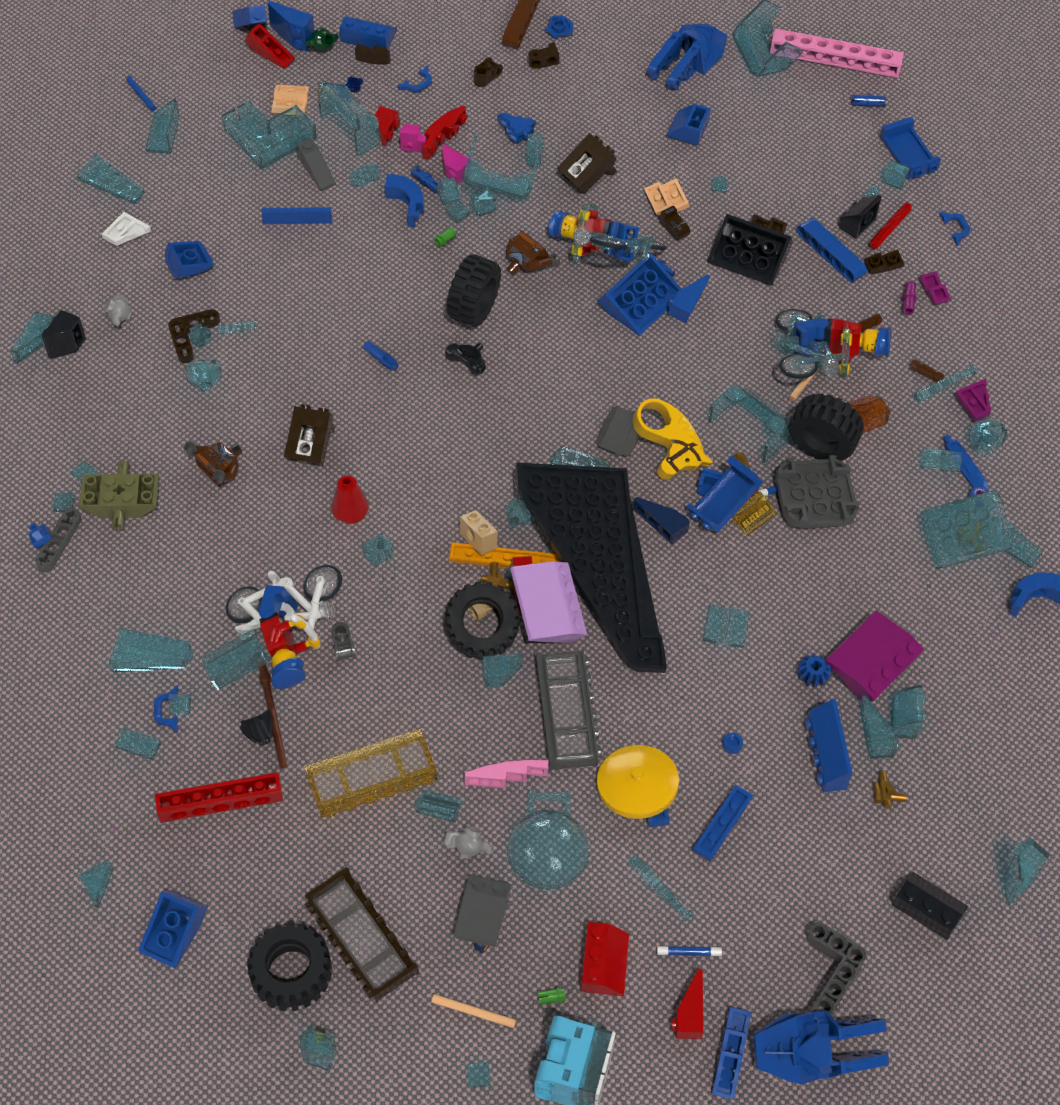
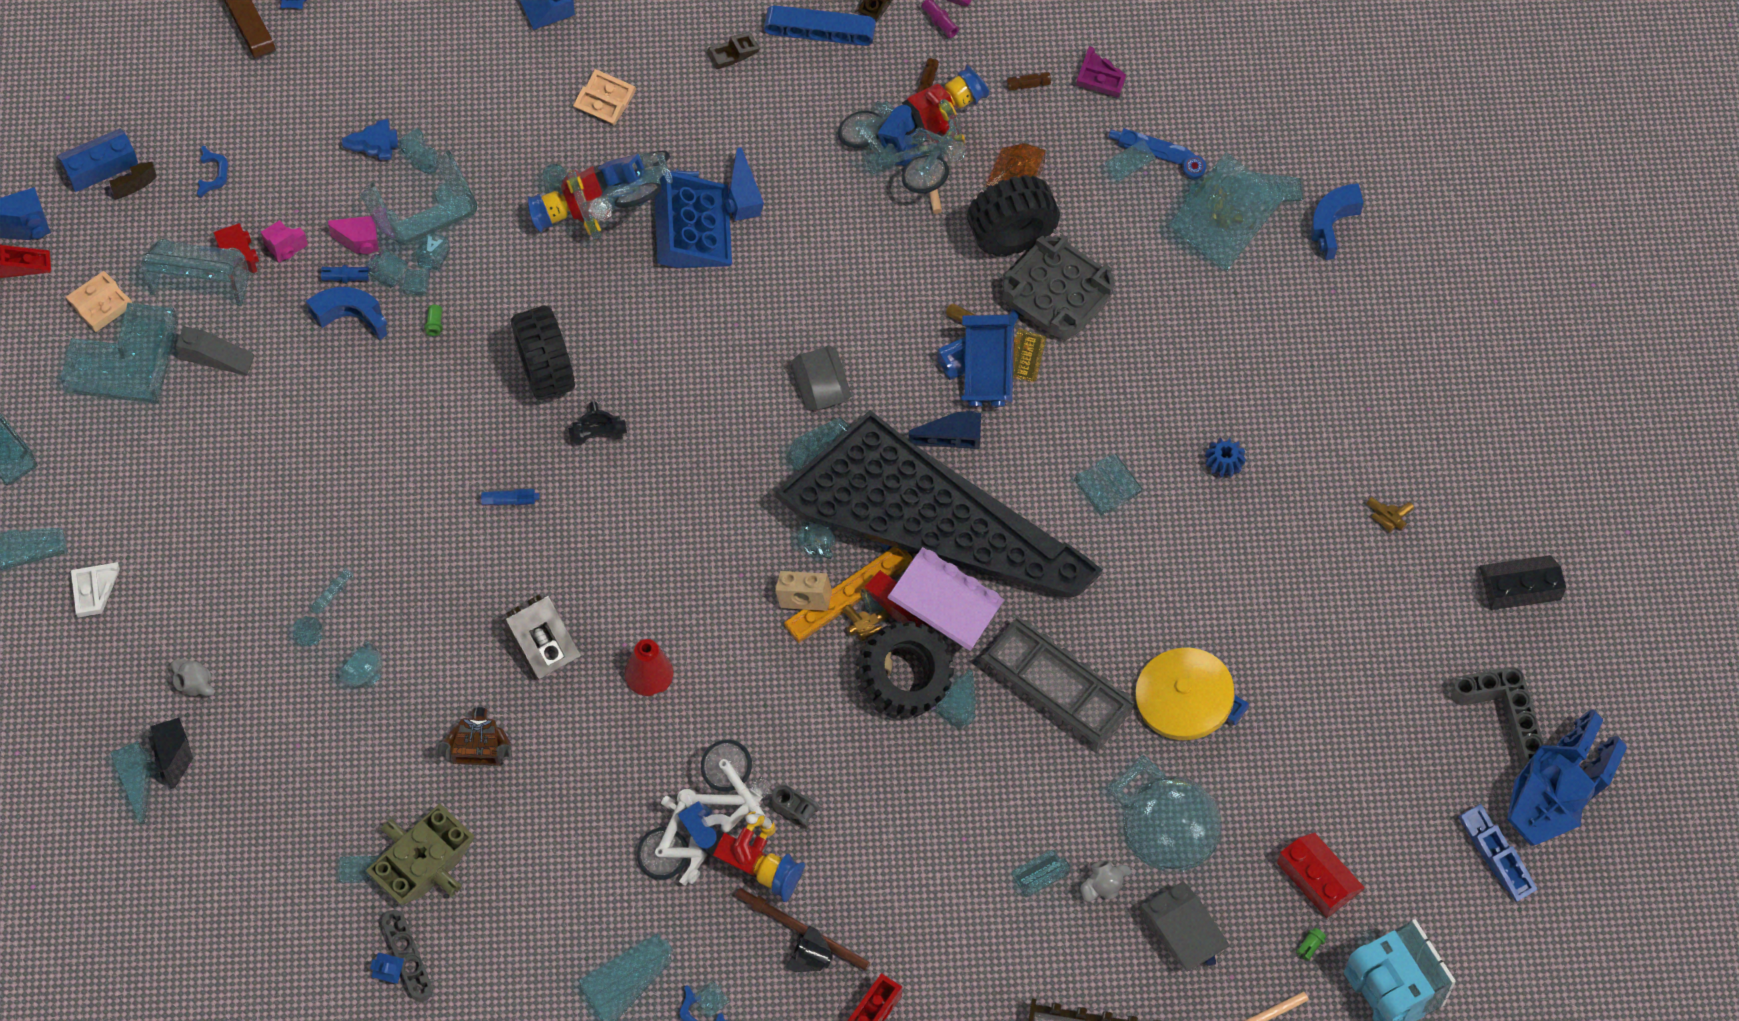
camera: 45 degrees left, 5 degrees up
clear light blue tile [53,493,75,512] -> none
blue slope [165,241,215,278] -> none
dark brown beam [168,309,220,364] -> none
clear light blue slope [201,629,270,690] -> none
blue tile [261,207,332,224] -> none
clear yellow window [304,728,438,818] -> none
dark green piece [305,27,339,53] -> none
clear blue plate [345,76,363,93] -> none
clear light blue beam [350,164,381,187] -> none
clear light blue brick [362,533,394,568] -> none
red slope [422,106,467,160] -> none
bright pink slope [465,760,548,788] -> none
dark brown piece [474,57,503,87] -> none
reddish brown torso [506,230,561,275] -> none
dark brown leg [528,42,560,69] -> none
dark brown brick [557,133,617,194] -> none
clear light blue piece [628,856,694,922] -> none
yellow animal [632,398,713,480] -> none
blue bar [657,946,722,956] -> none
dark brown leg [659,205,690,241] -> none
red slope [672,969,704,1040] -> none
blue plate [693,785,754,862] -> none
black slope [707,214,793,286] -> none
clear light blue windscreen [708,386,792,463] -> none
clear light blue plate [711,176,729,193] -> none
blue tile [722,733,743,754] -> none
blue slope [805,699,853,792] -> none
magenta slope [824,610,925,705] -> none
clear light blue slope [860,696,899,759] -> none
clear light blue slope [891,685,926,739] -> none
clear light blue piece [914,364,977,402] -> none
clear light blue cylinder [969,417,1007,456] -> none
clear light blue slope [1003,837,1050,906] -> none

